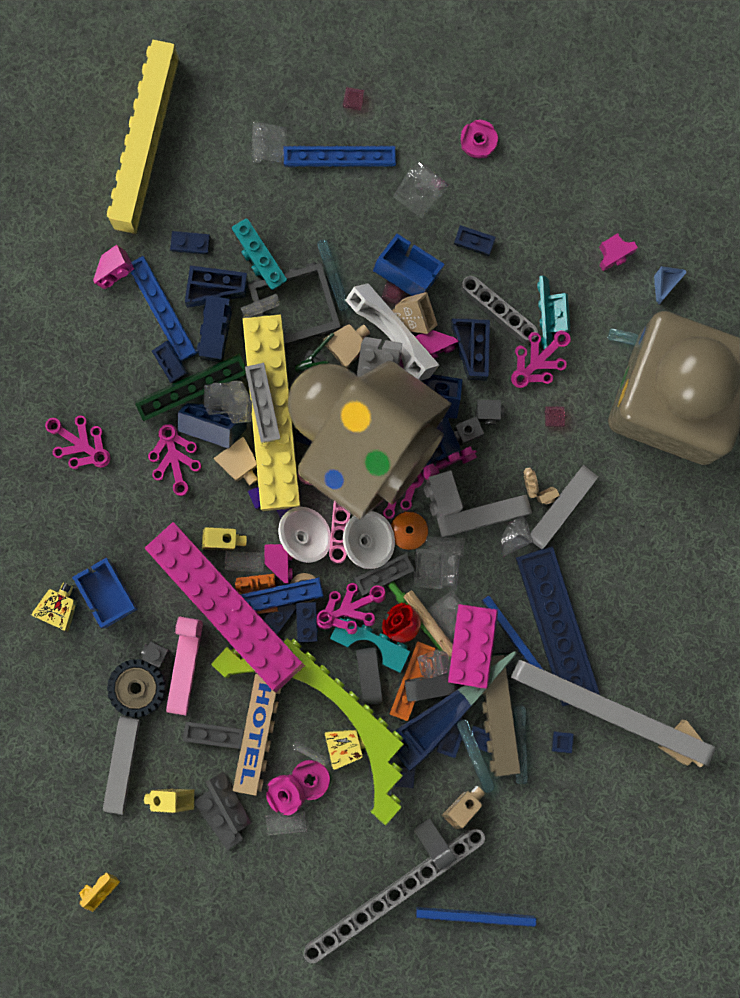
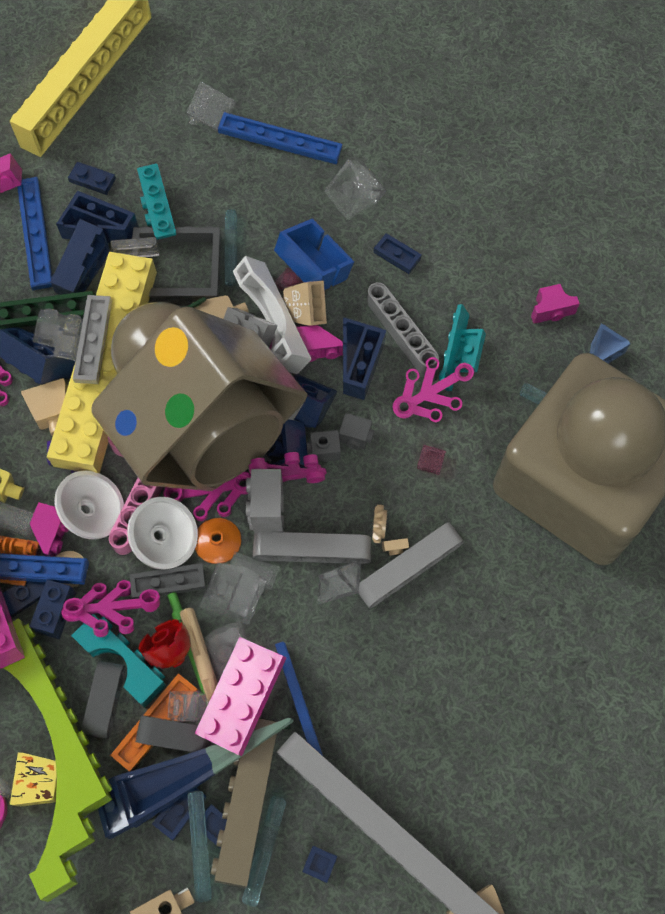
camera: 20 degrees right, 15 degrees down
dark blue plate [152,341,188,383] -> none
clear pink plate [343,87,364,110] -> none
dark blue plate [394,767,415,788] -> none
dark pink plate [460,120,498,158] -> none
dark blue plate [515,547,600,706] -> none

